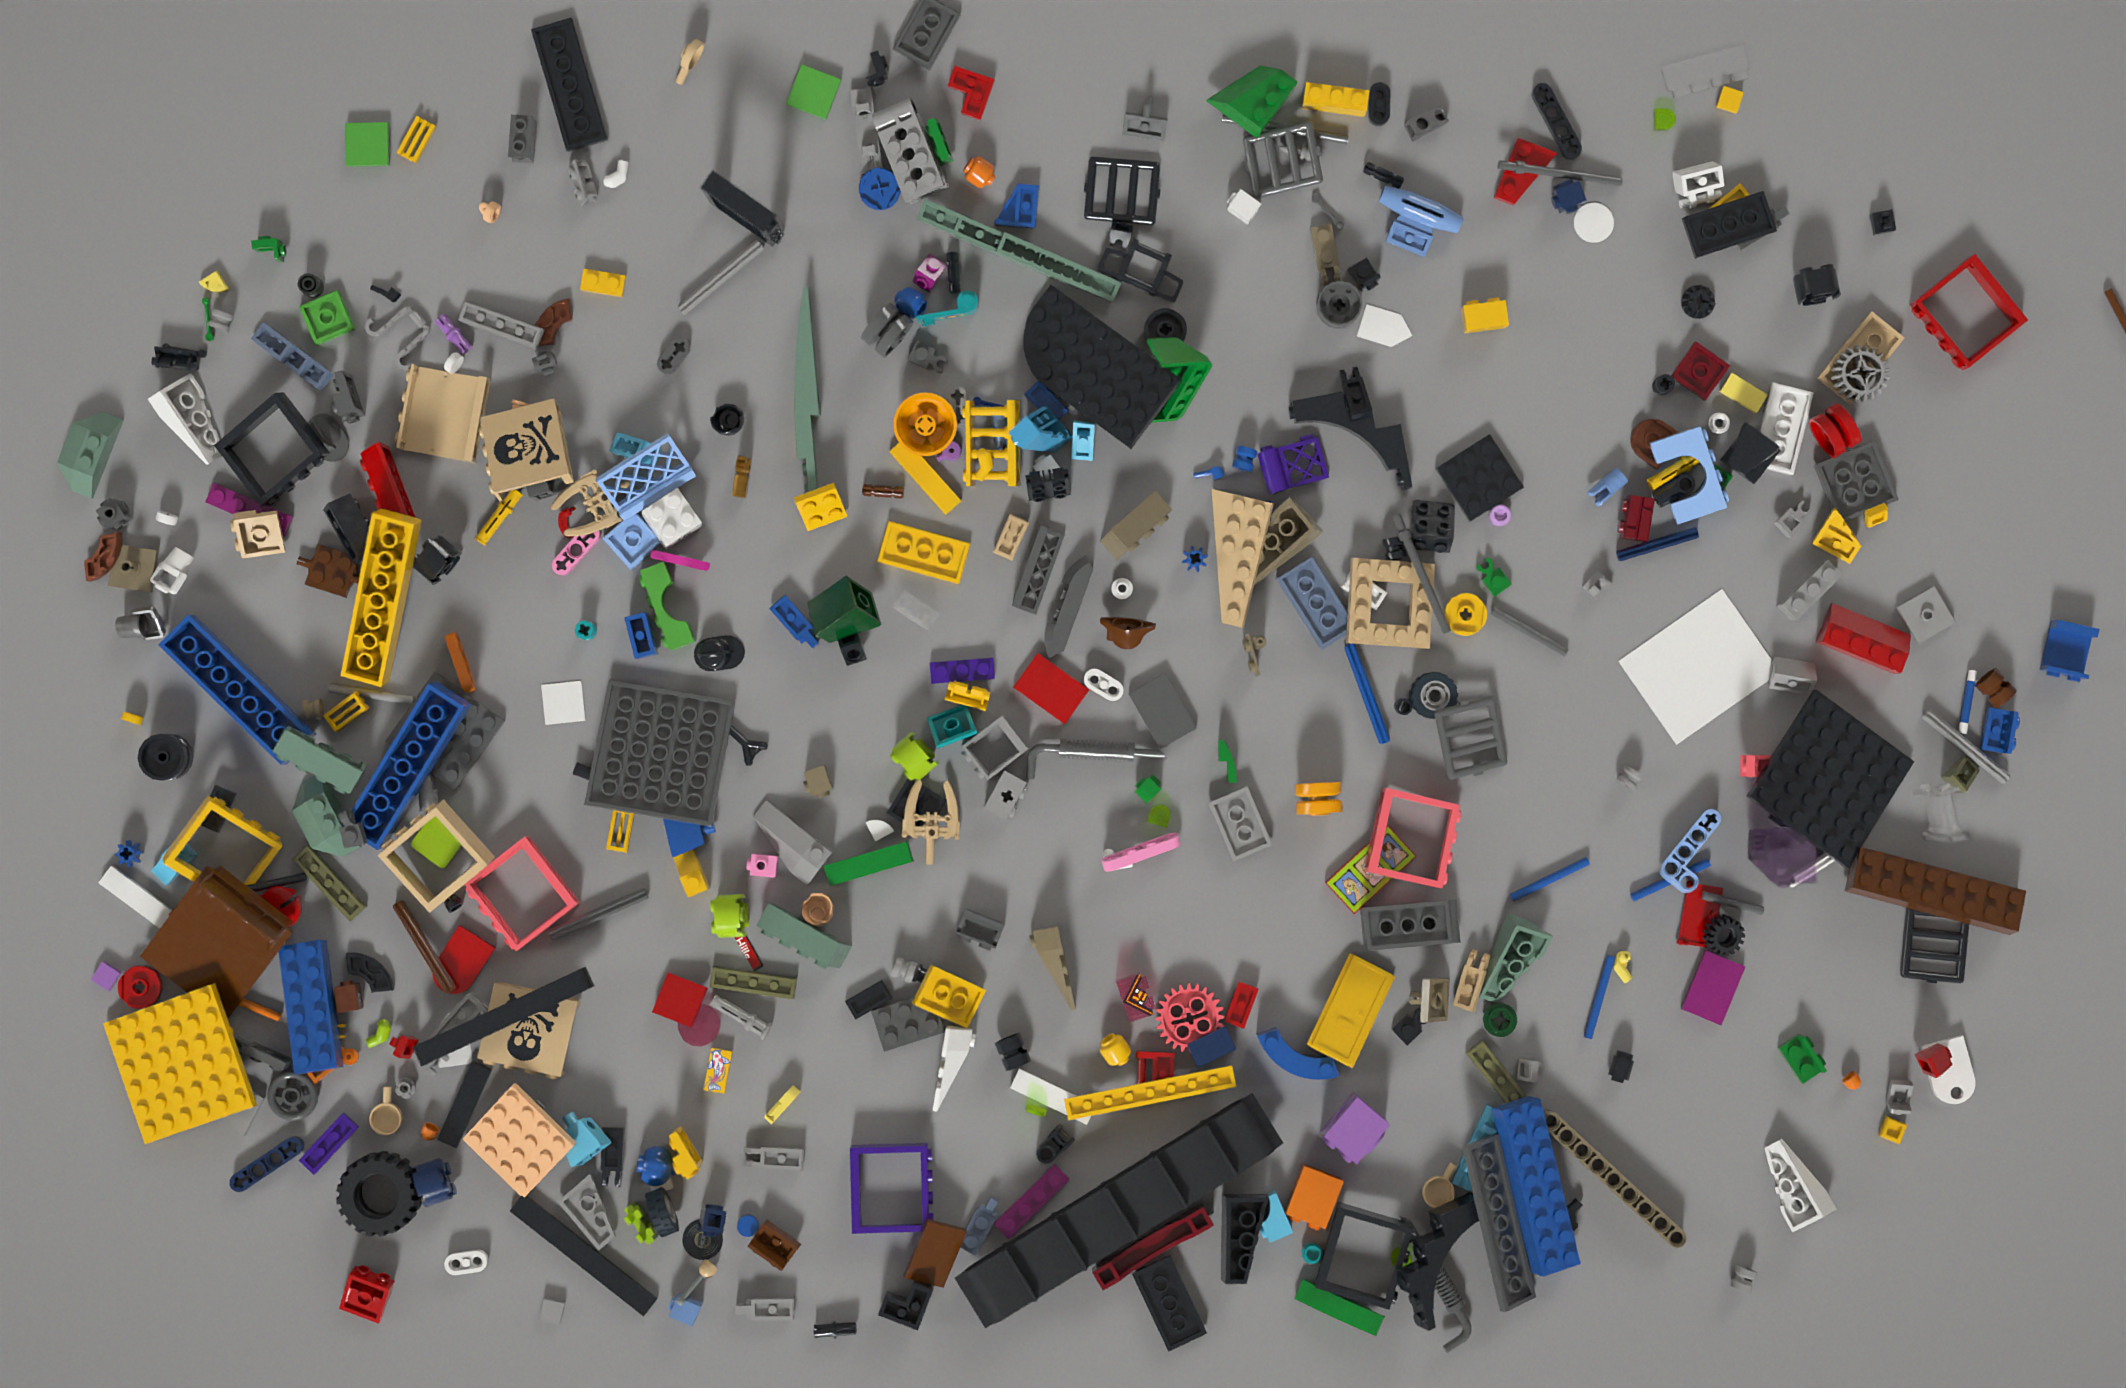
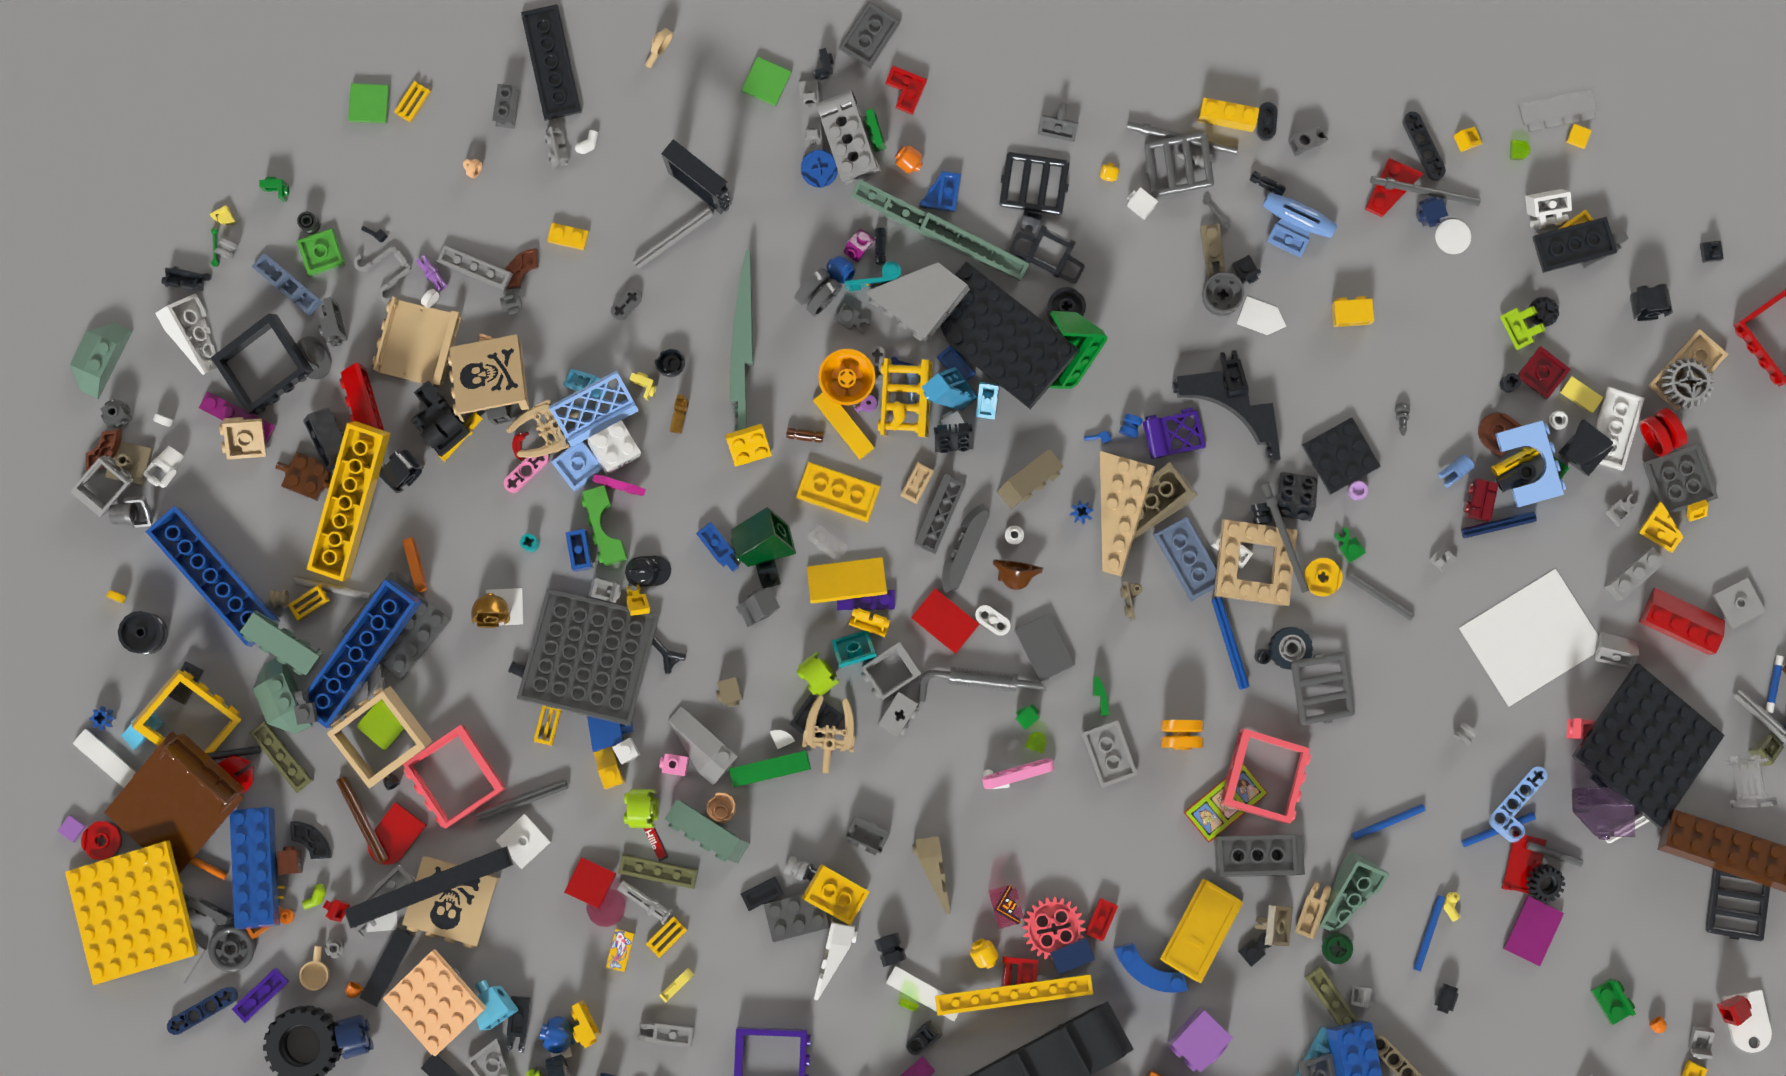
camera: 10 degrees right, 5 degrees down
green wedge [1206,65,1298,138] -> none
none -> light grey window [70,455,134,517]
none -> black plate [411,381,470,457]
none -> pearl gold cylinder [471,593,510,628]
none -> white plate [496,814,551,869]
none -> light grey bracket [589,578,621,603]
none -> white brick [612,738,641,765]
none -> yellow plate [626,584,650,616]
none -> light yellow bracket [629,372,657,401]
none -> yellow tile [646,916,687,958]
none -> dark grey hinge [736,587,780,627]
none -> yellow tile [807,557,887,604]
none -> light grey slope [866,262,970,342]
none -> yellow piece [1099,162,1119,182]
none -> dark grey bar [1395,402,1410,436]
none -> yellow slope [1454,126,1482,152]
none -> lime plate [1500,306,1546,350]

